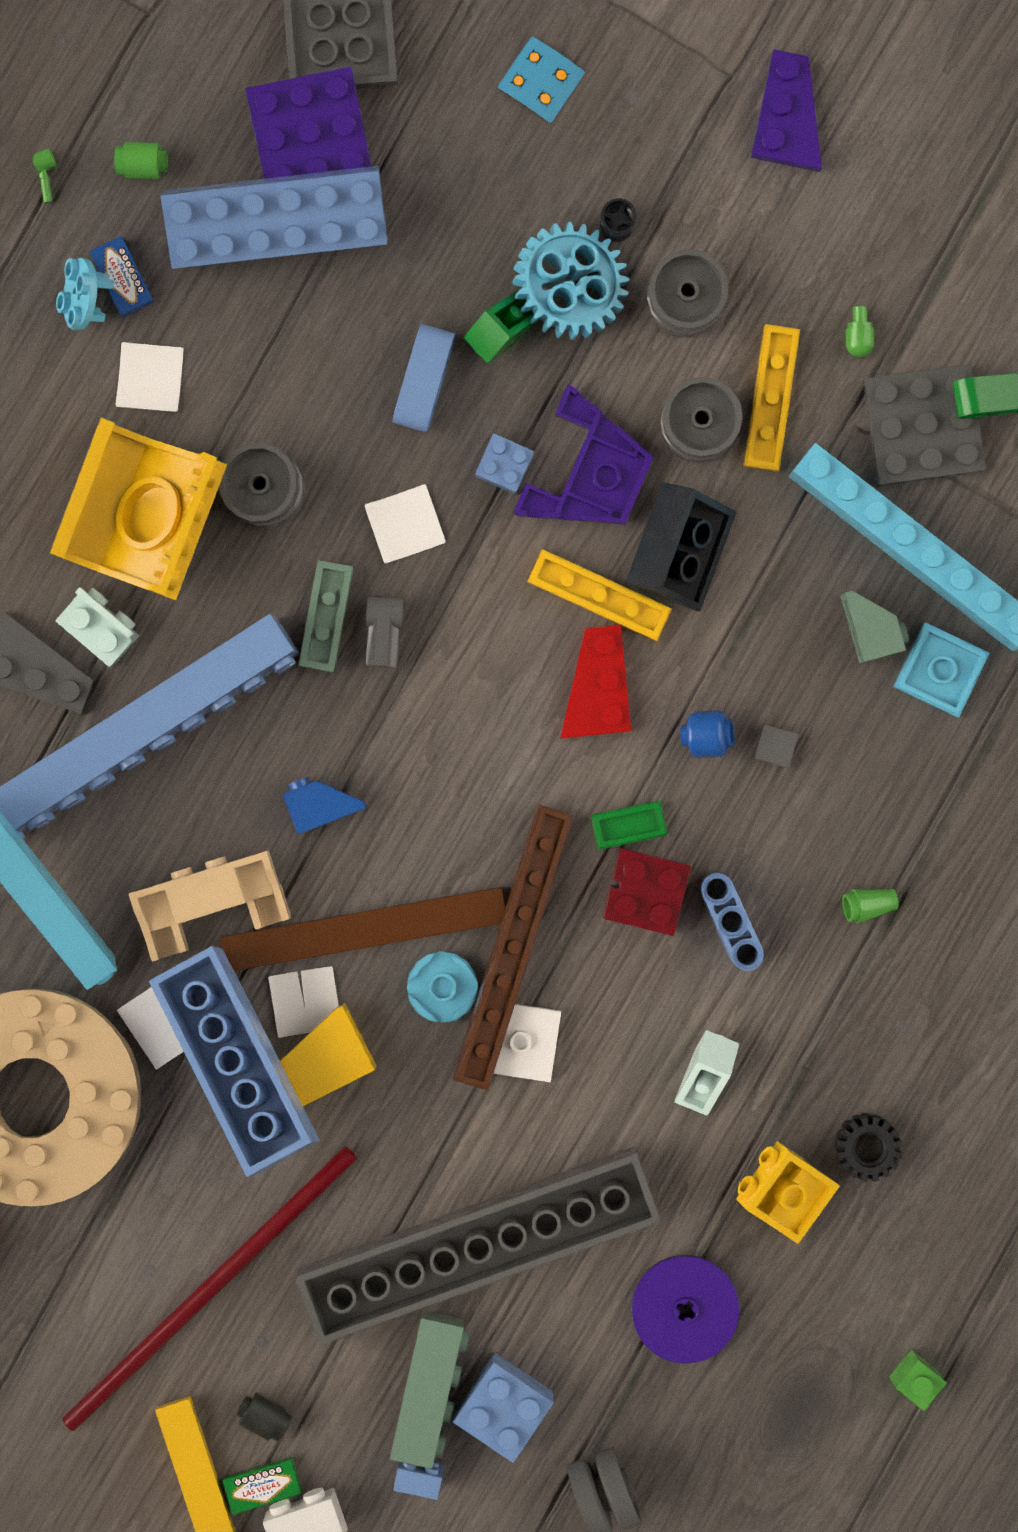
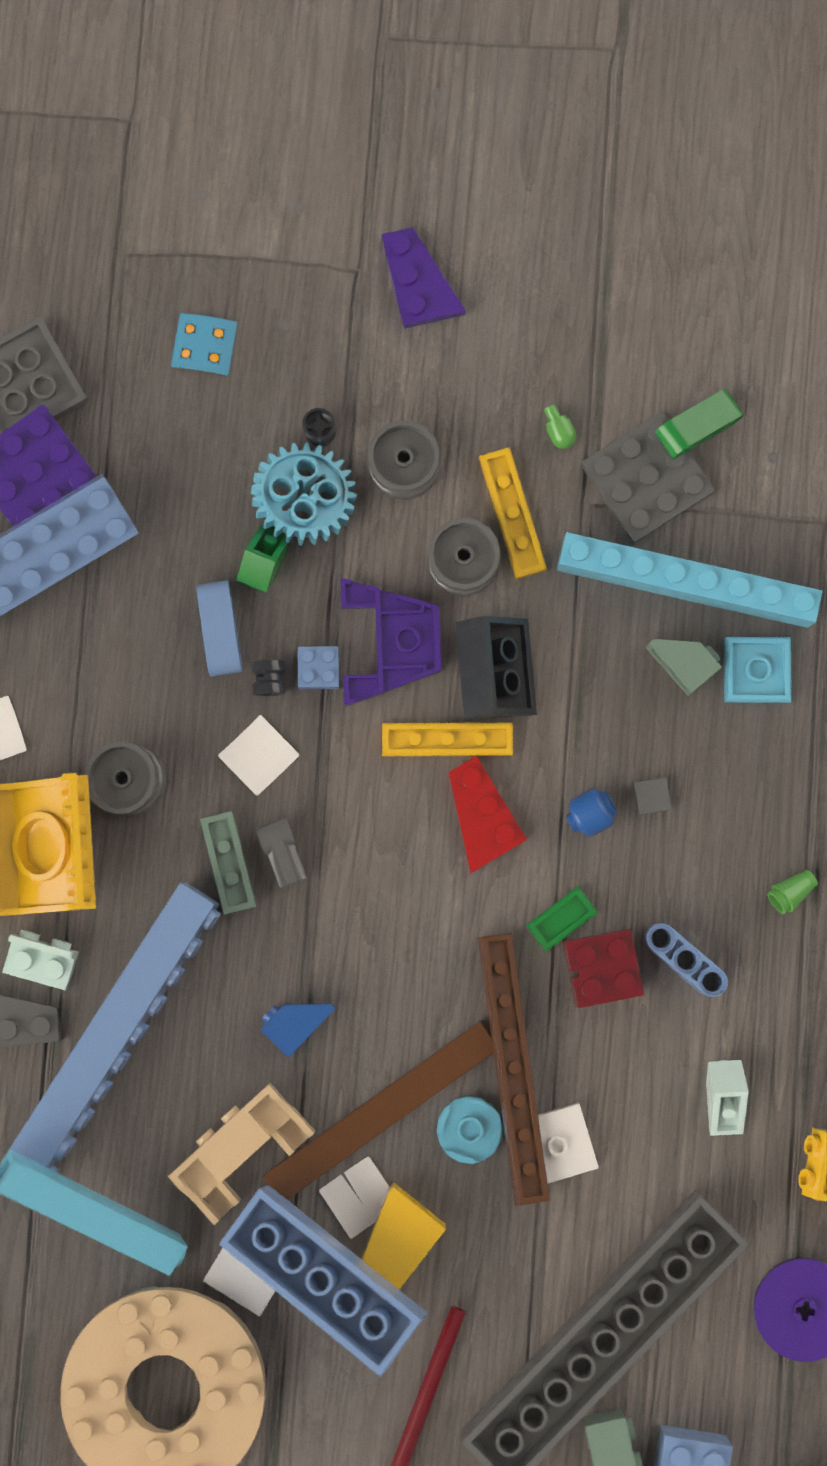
camera: 30 degrees left, 5 degrees down
none -> black wheel [252,660,285,696]

